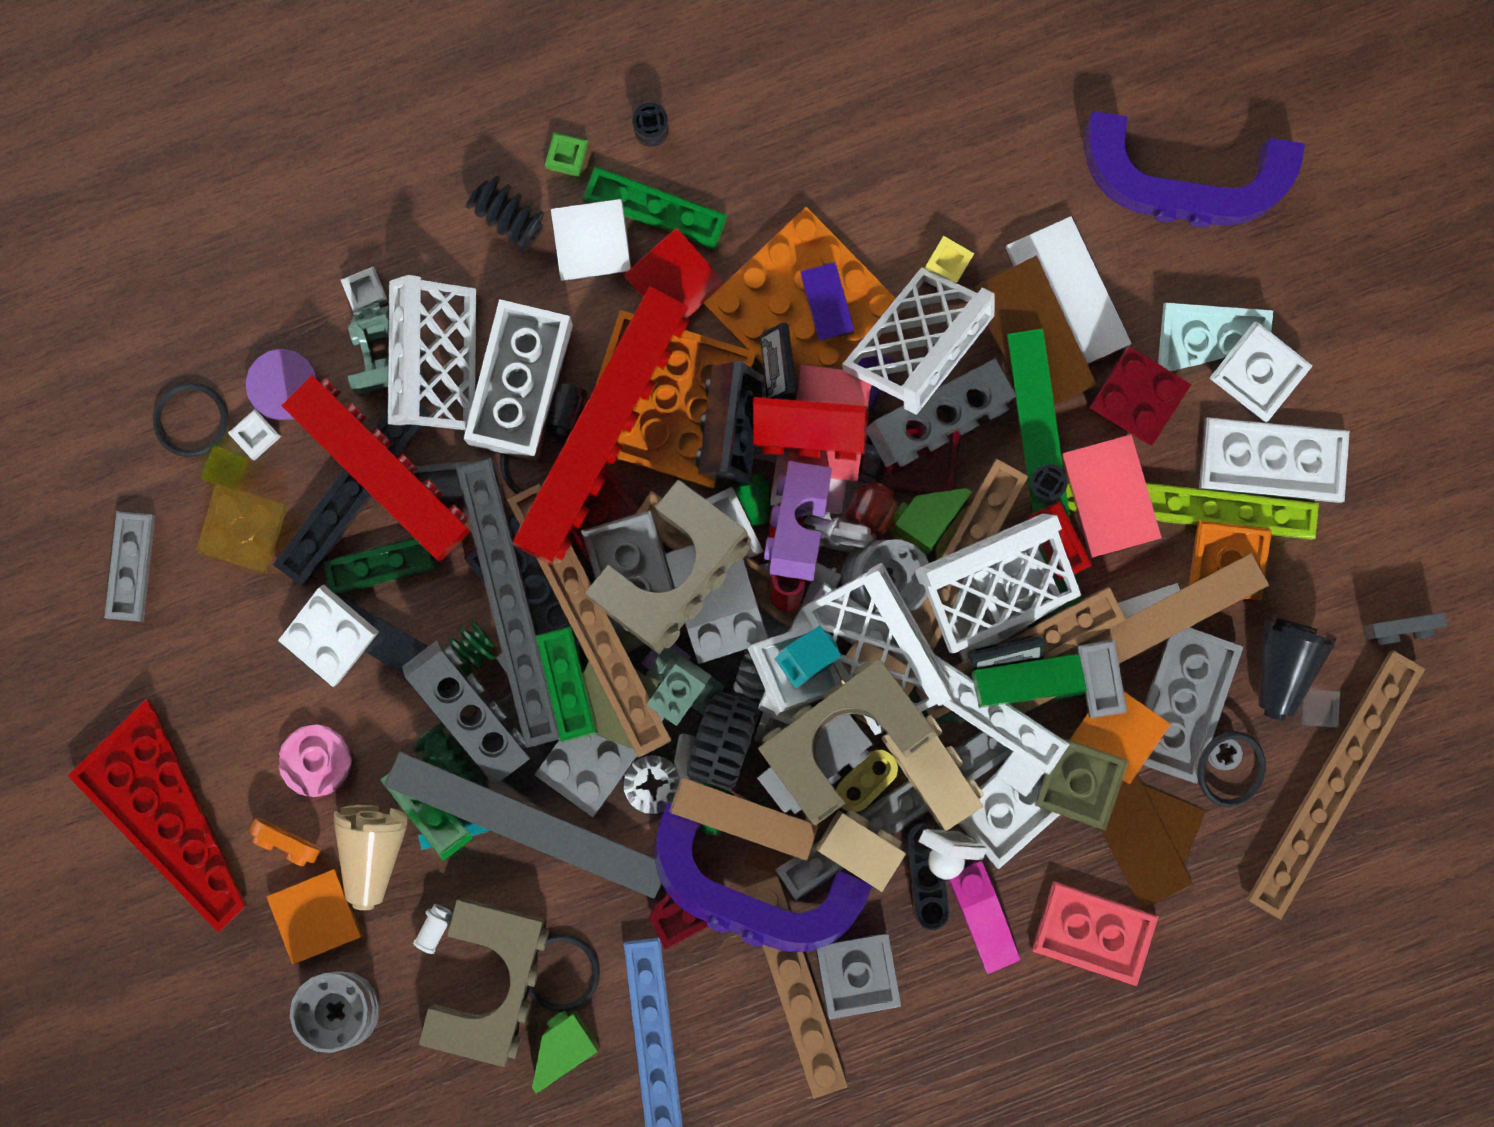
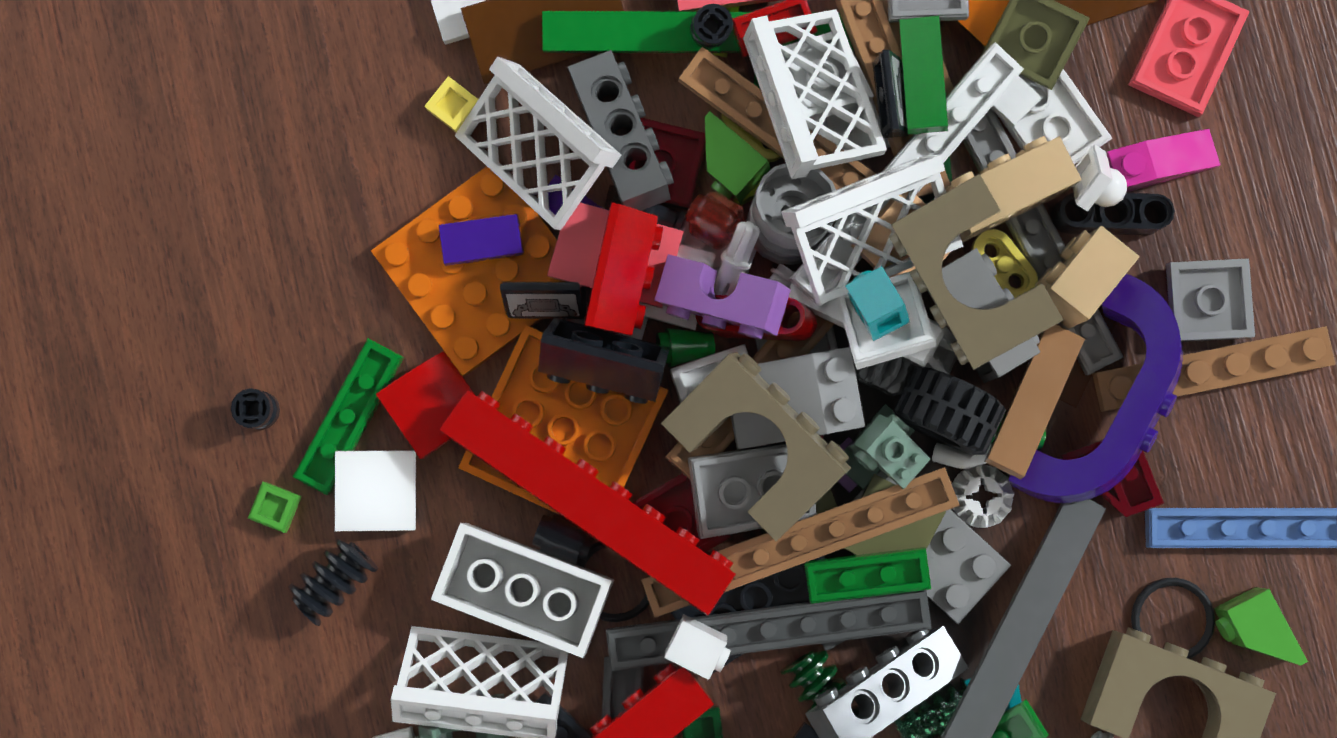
camera: 80 degrees left, 0 degrees up
none -> white brick [664,614,731,680]

